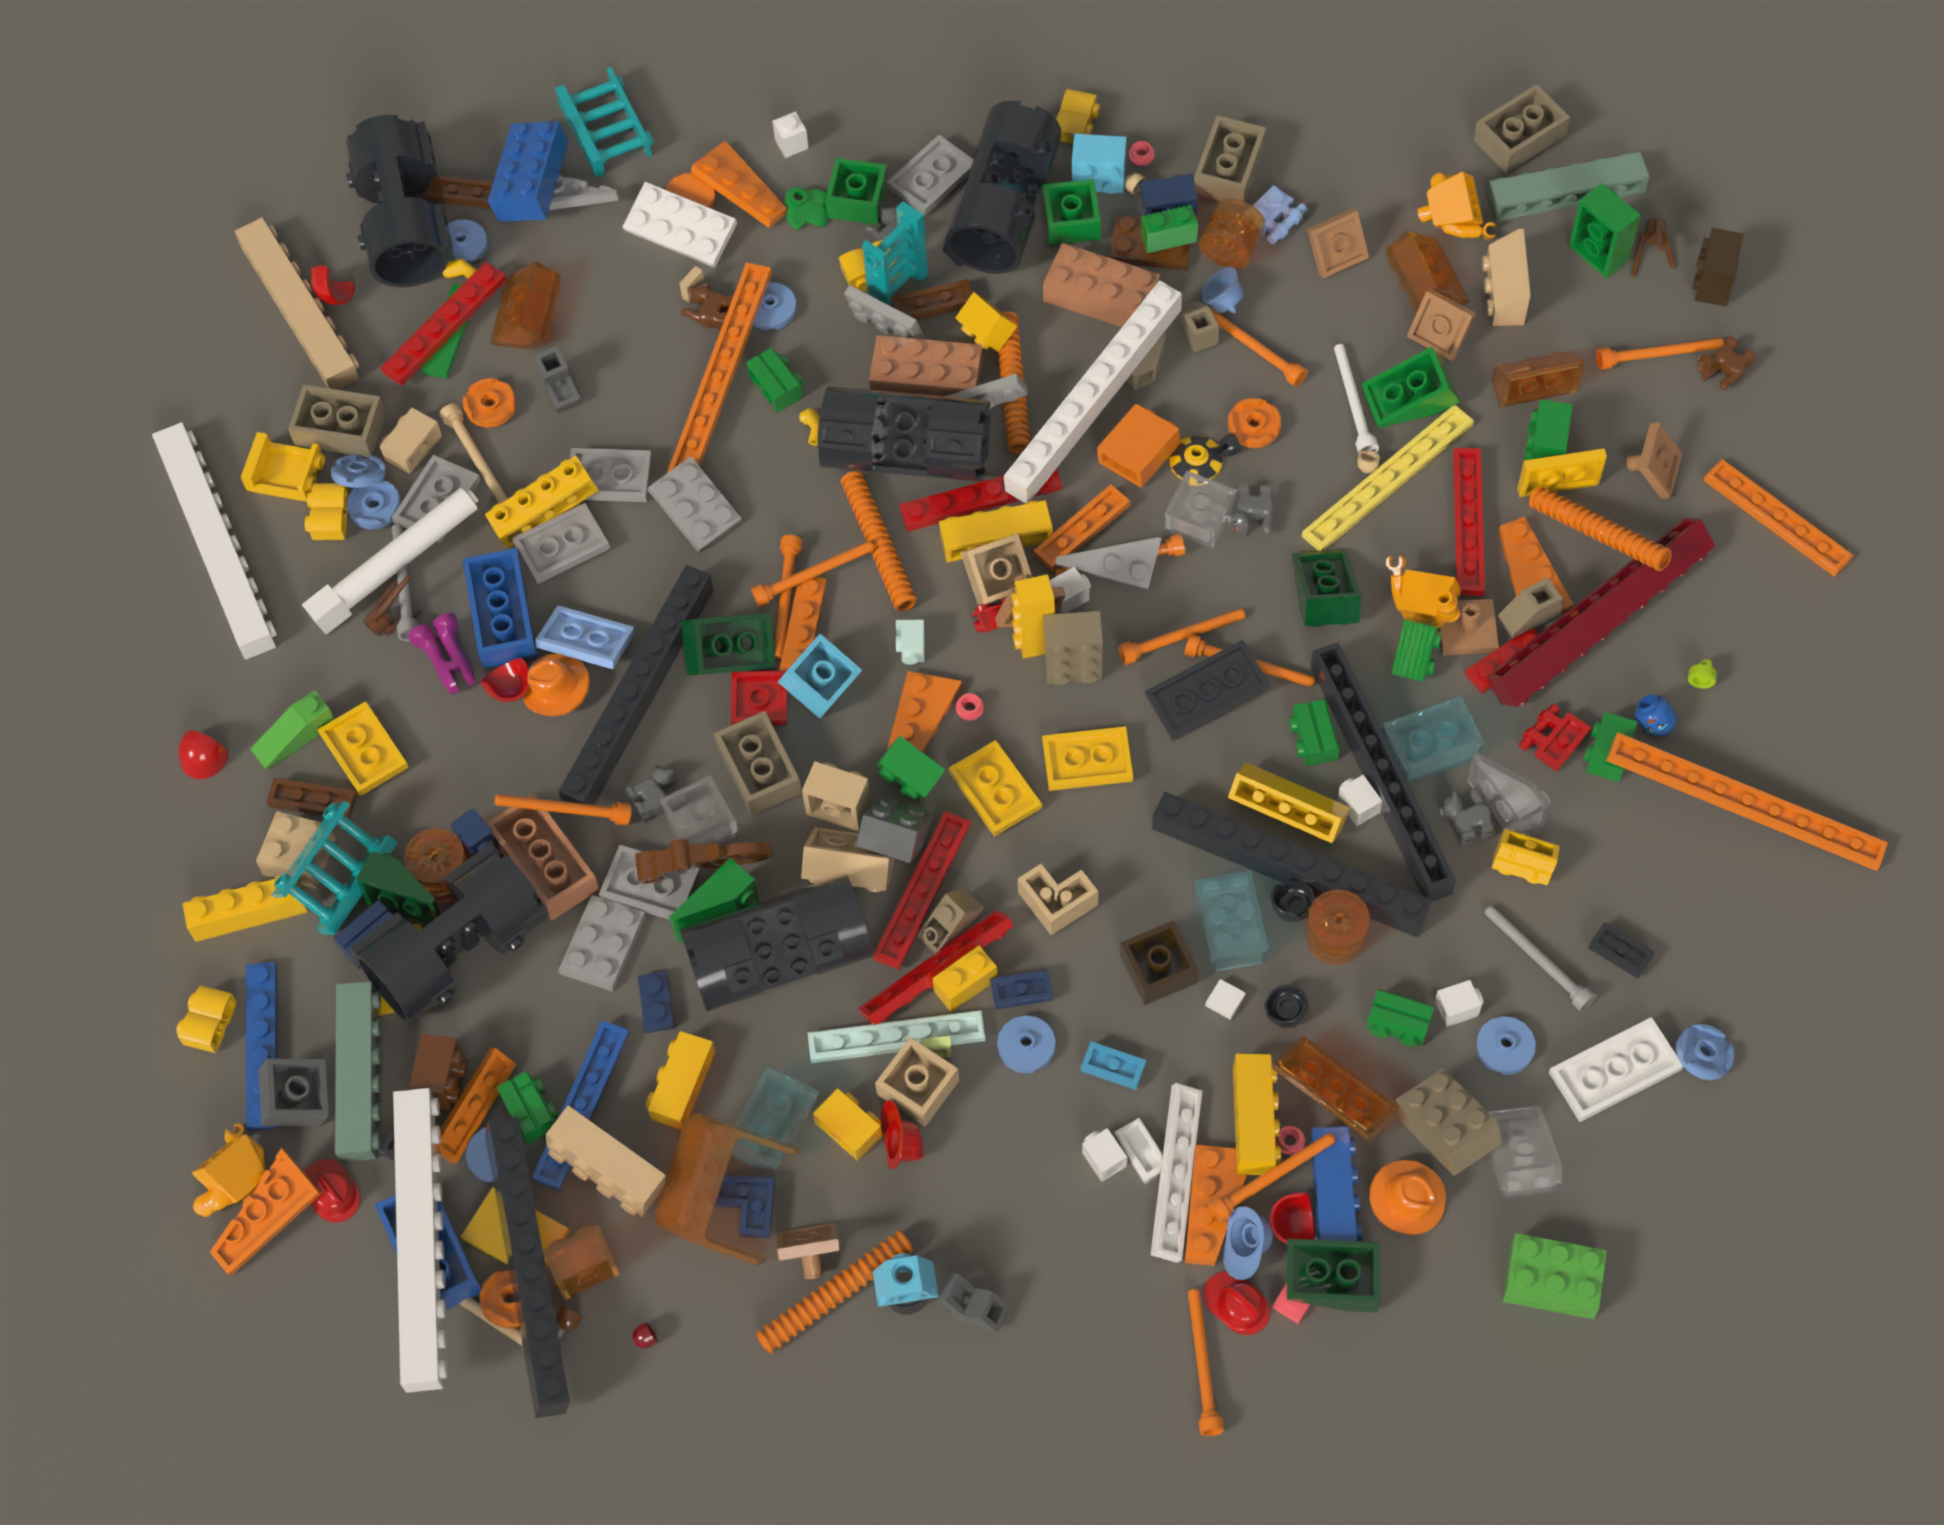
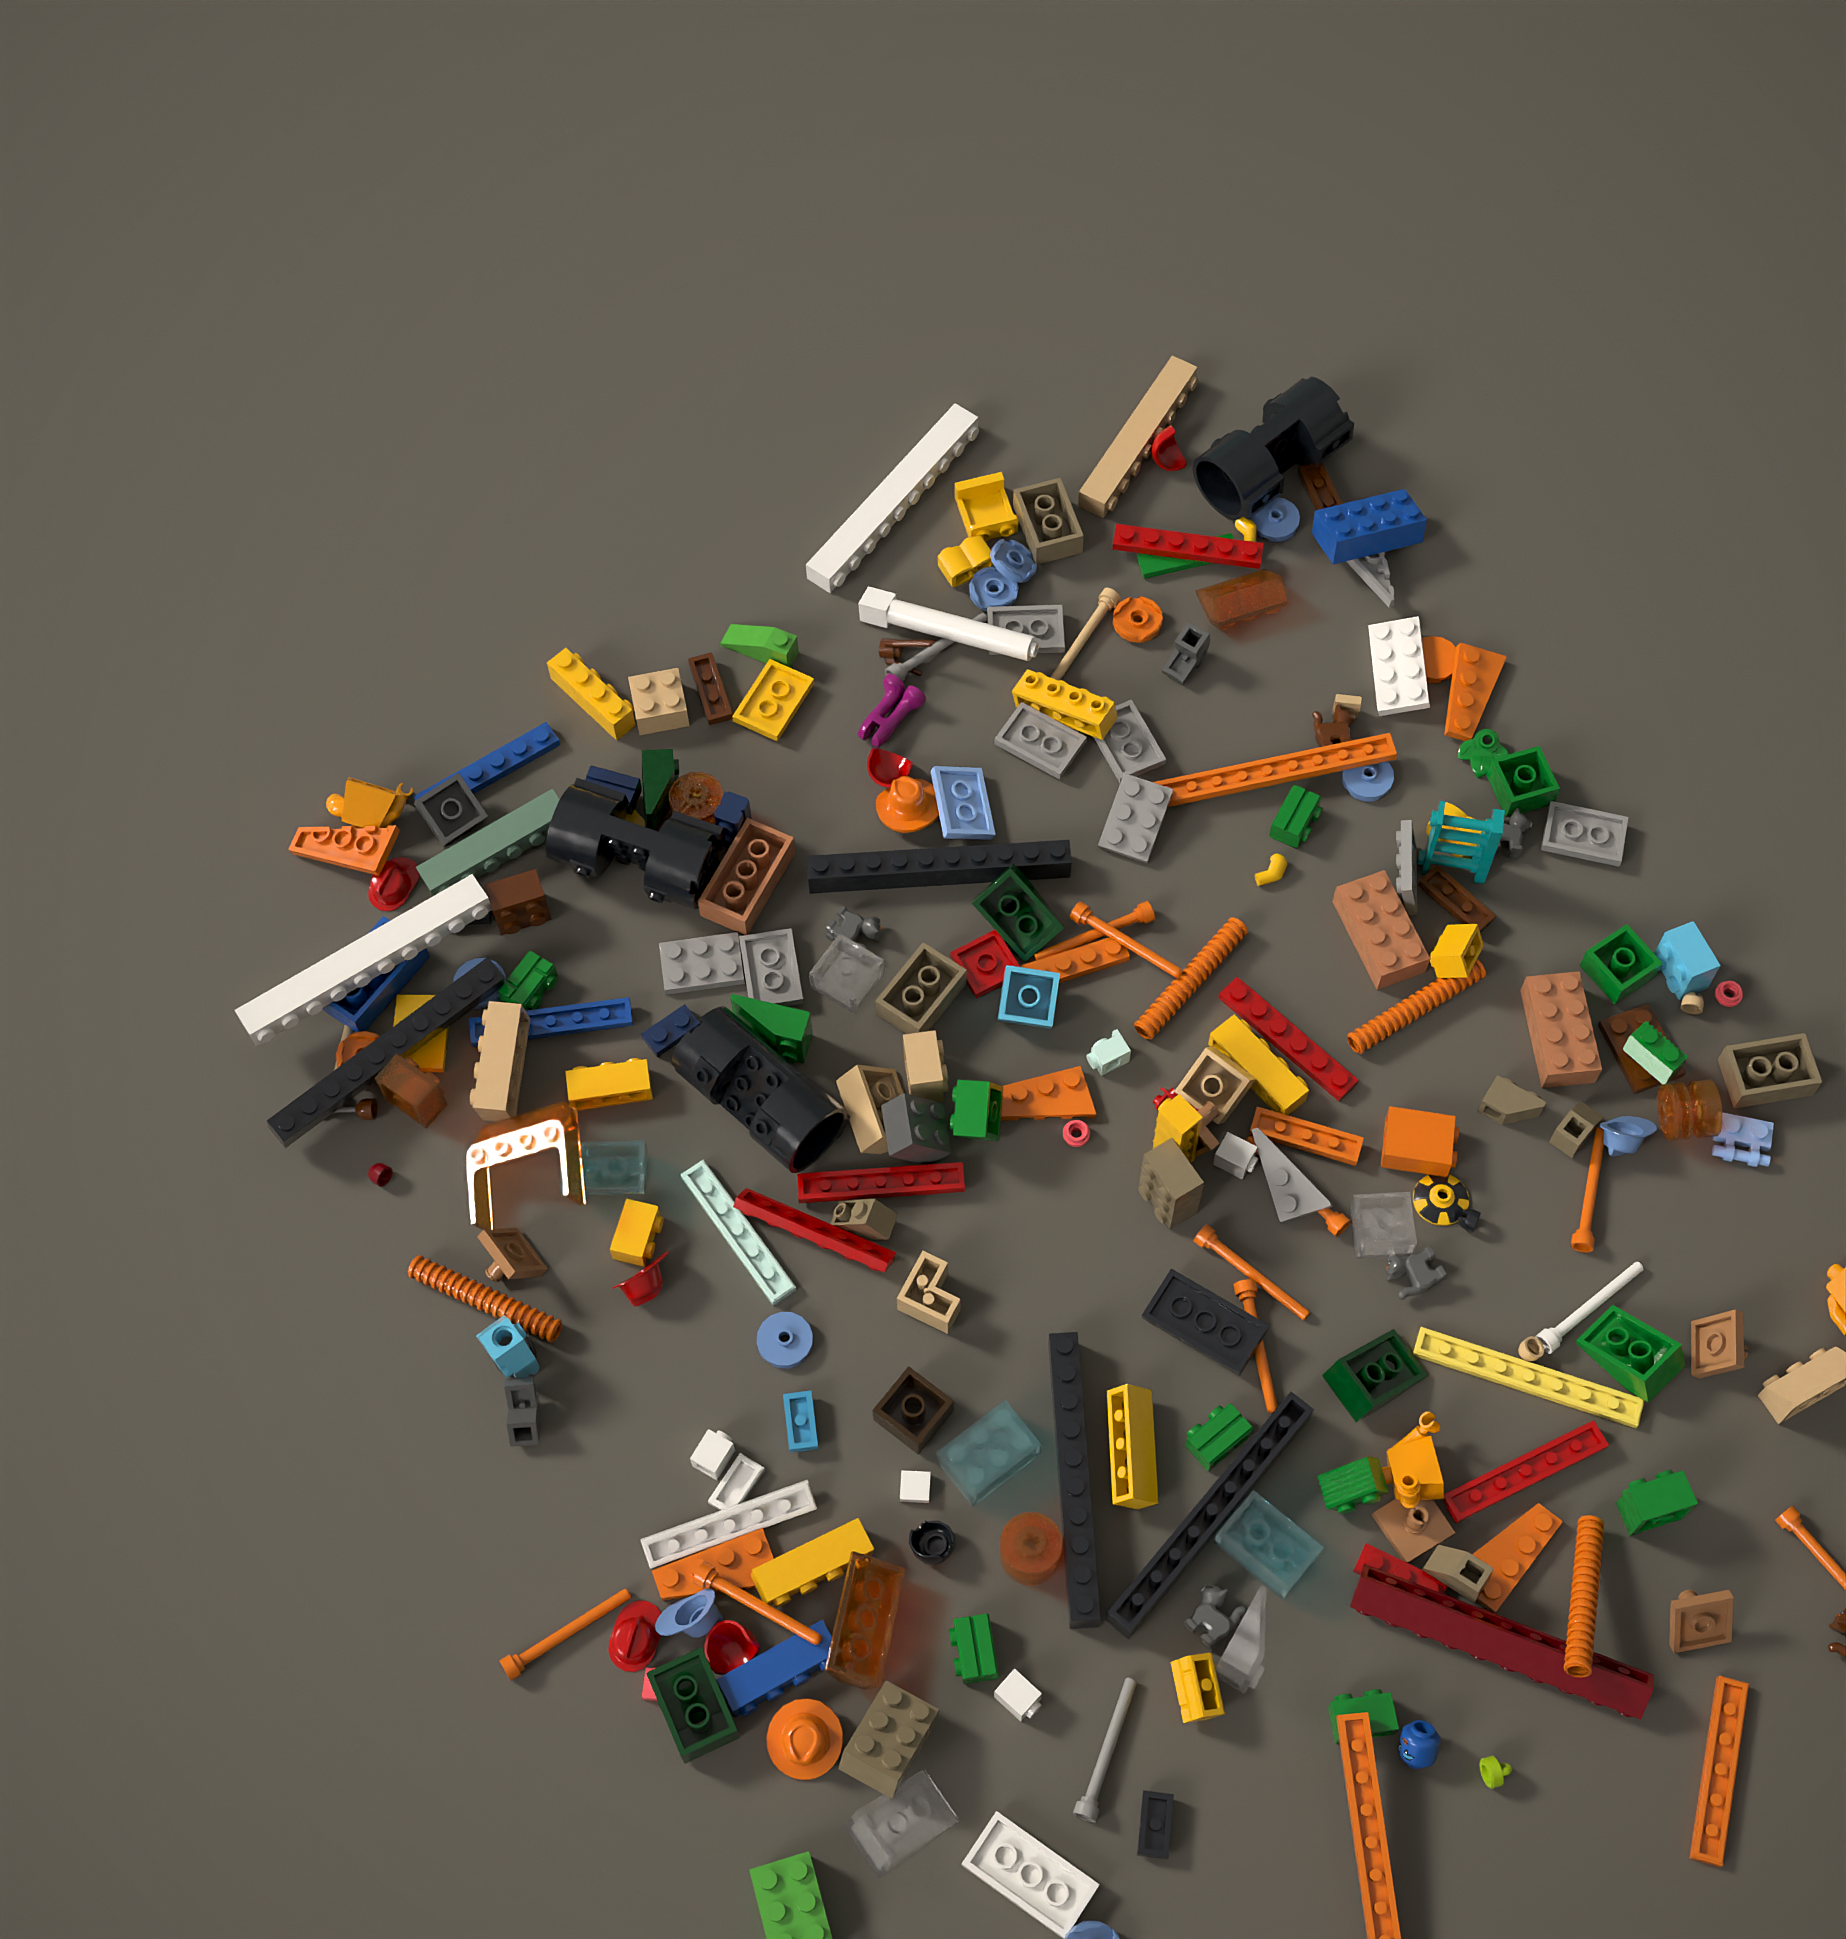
camera: 60 degrees right, 0 degrees up
yellow brick [177,985,237,1053] -> none
red helmet [178,730,229,779] -> none
teal fence [271,801,398,935] -> none
tan brick [380,408,442,475] -> none
orange plate [436,1048,517,1164] -> none
blue brick [462,548,538,669] -> none
orange piece [494,794,631,826] -> none
teal fence [555,67,654,178] -> none
reddish brown piece [635,839,773,884] -> none
dark blue plate [712,1175,775,1239] -> none
white brick [772,111,809,158] -> none
black cylinder [817,386,991,482] -> none
tan brick [875,1037,959,1127] -> none
yellowish green tile [921,1036,952,1058] -> none
yellow brick [932,946,998,1013] -> none
black cylinder [942,101,1062,274] -> none
light grey plate [945,373,1028,409] -> none
yellow plate [948,740,1042,837] -> none
dark blue plate [990,970,1053,1010] -> none
white brick [1004,280,1182,503] -> none
yellow plate [1042,726,1133,791] -> none
yellow brick [1056,89,1100,144] -> none
dark blue brick [1140,174,1198,216] -> none
orange plate [1228,398,1281,448] -> none
black hair [1270,879,1316,922] -> none
coral plate [1275,1126,1305,1156] -> none
medium nougat tile [1307,208,1369,278] -> none
white brick [1337,775,1382,827] -> none
clear orange slope [1385,230,1470,312] -> none
medium blue plate [1476,1016,1536,1075] -> none
clear orange slope [1491,351,1585,408] -> none
yellow tile [1517,448,1607,497] -> none
red plate [1518,704,1591,772] -> none

